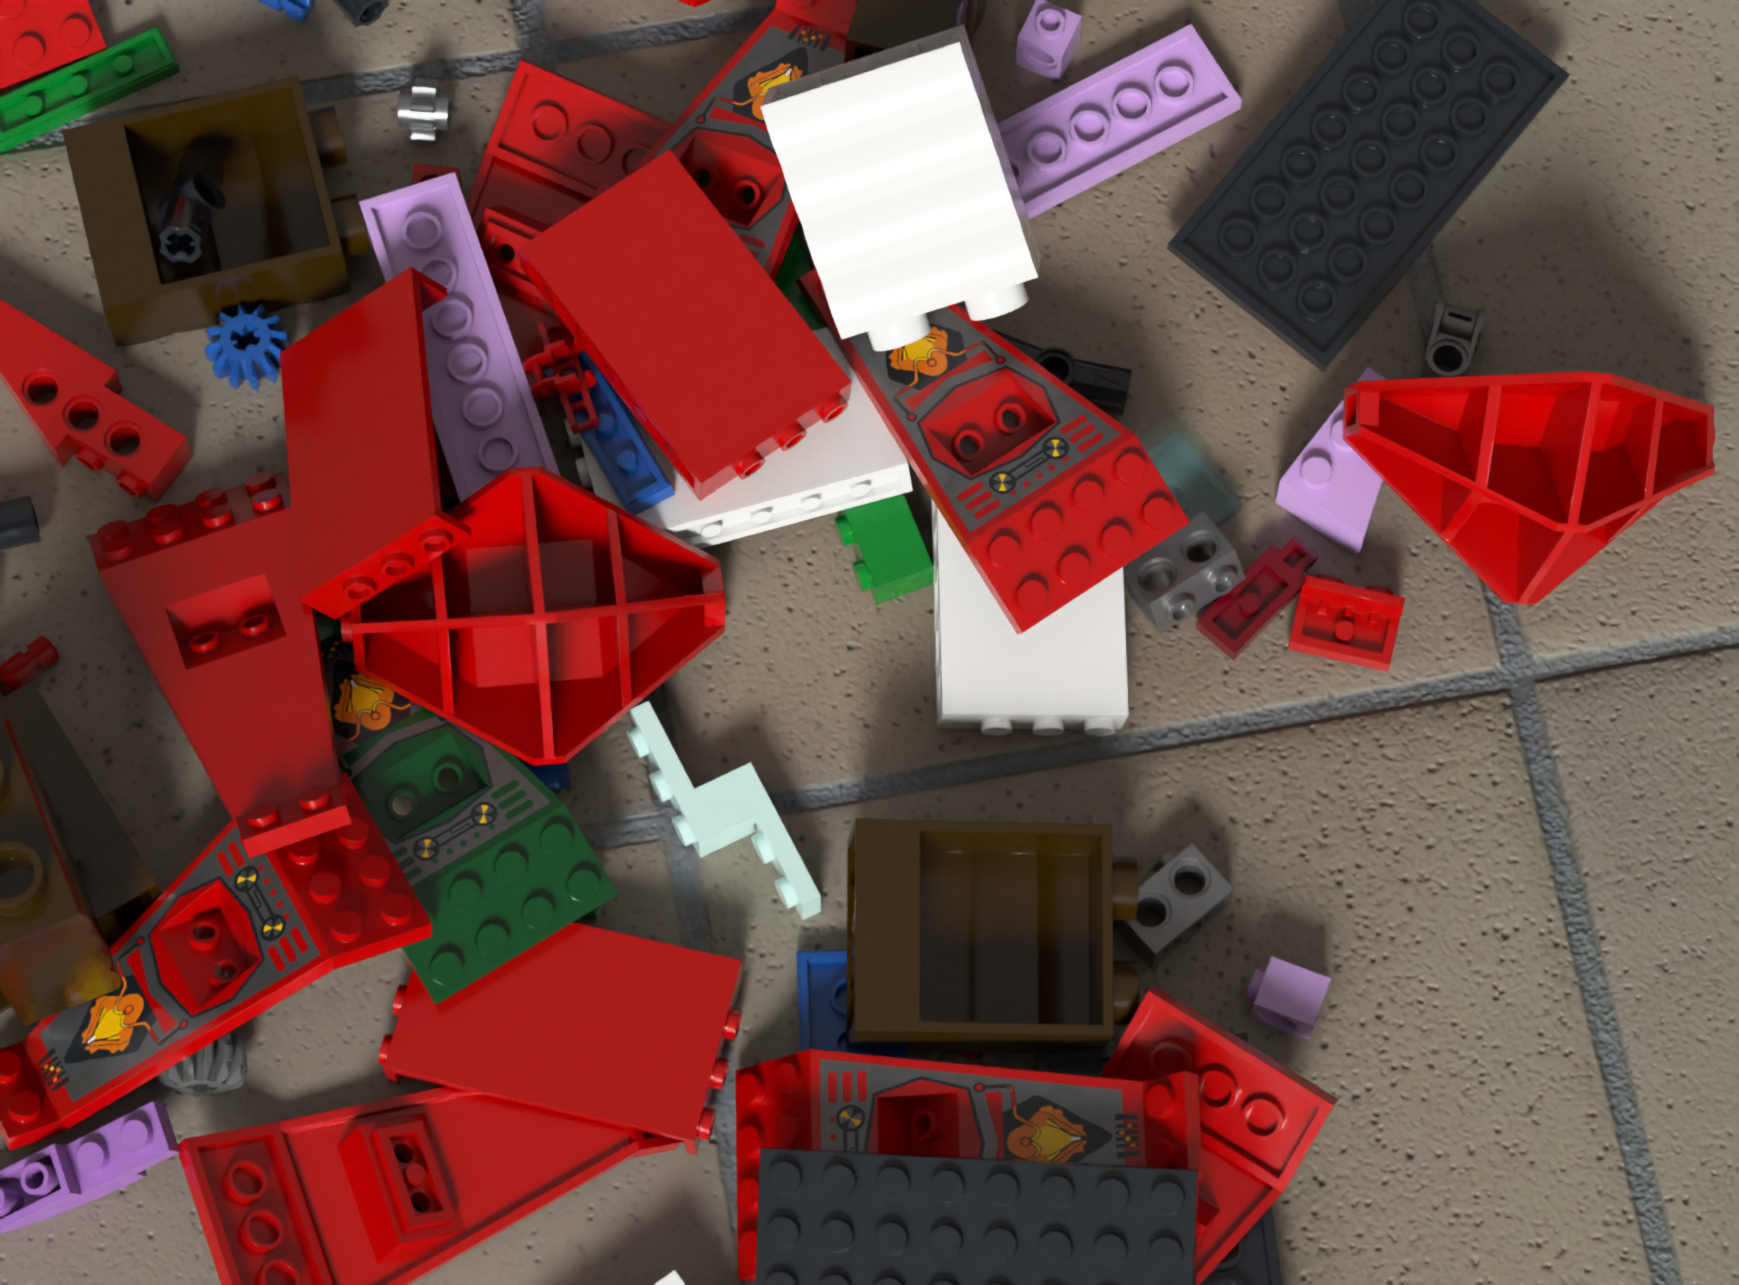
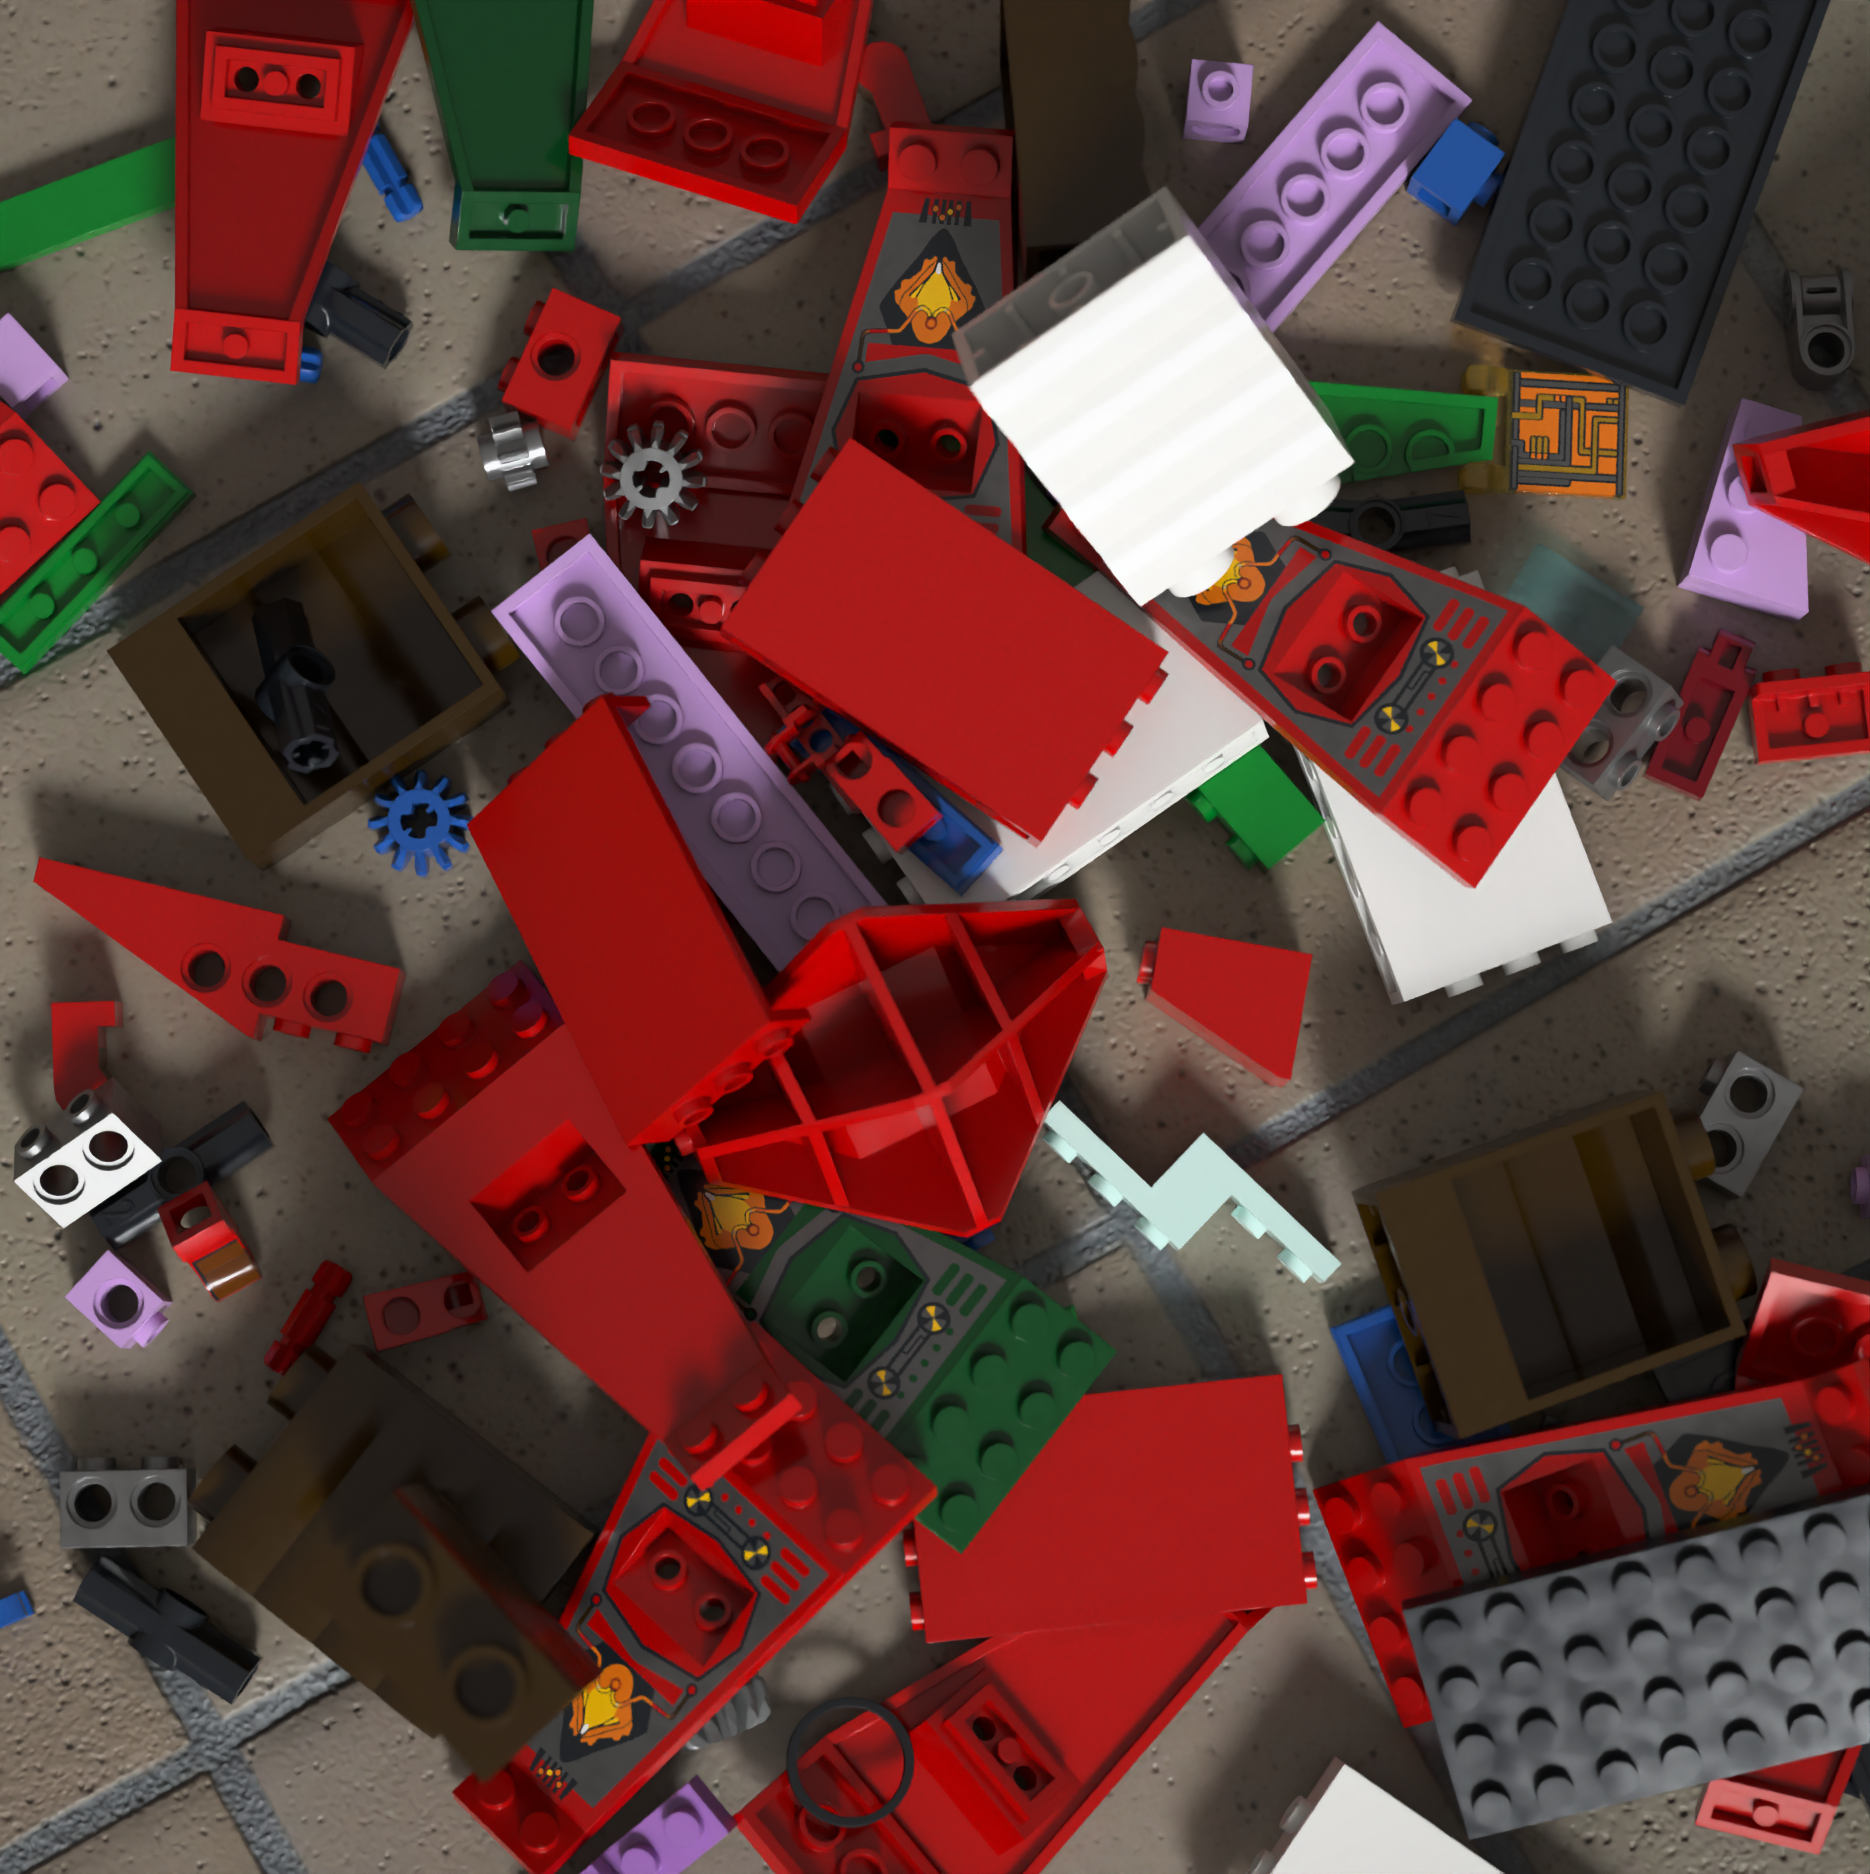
camera: 20 degrees left, 15 degrees up
none -> red leg [362,1271,489,1354]
none -> red brick [498,288,625,441]
none -> flat silver gear [600,420,707,528]
none -> black piece [786,1697,914,1827]
none -> red leg [823,730,944,855]
none -> red slope [1136,927,1313,1087]
none -> green wing [1308,381,1498,484]
none -> blue brick [1406,118,1506,227]
none -> flag [1457,364,1629,500]

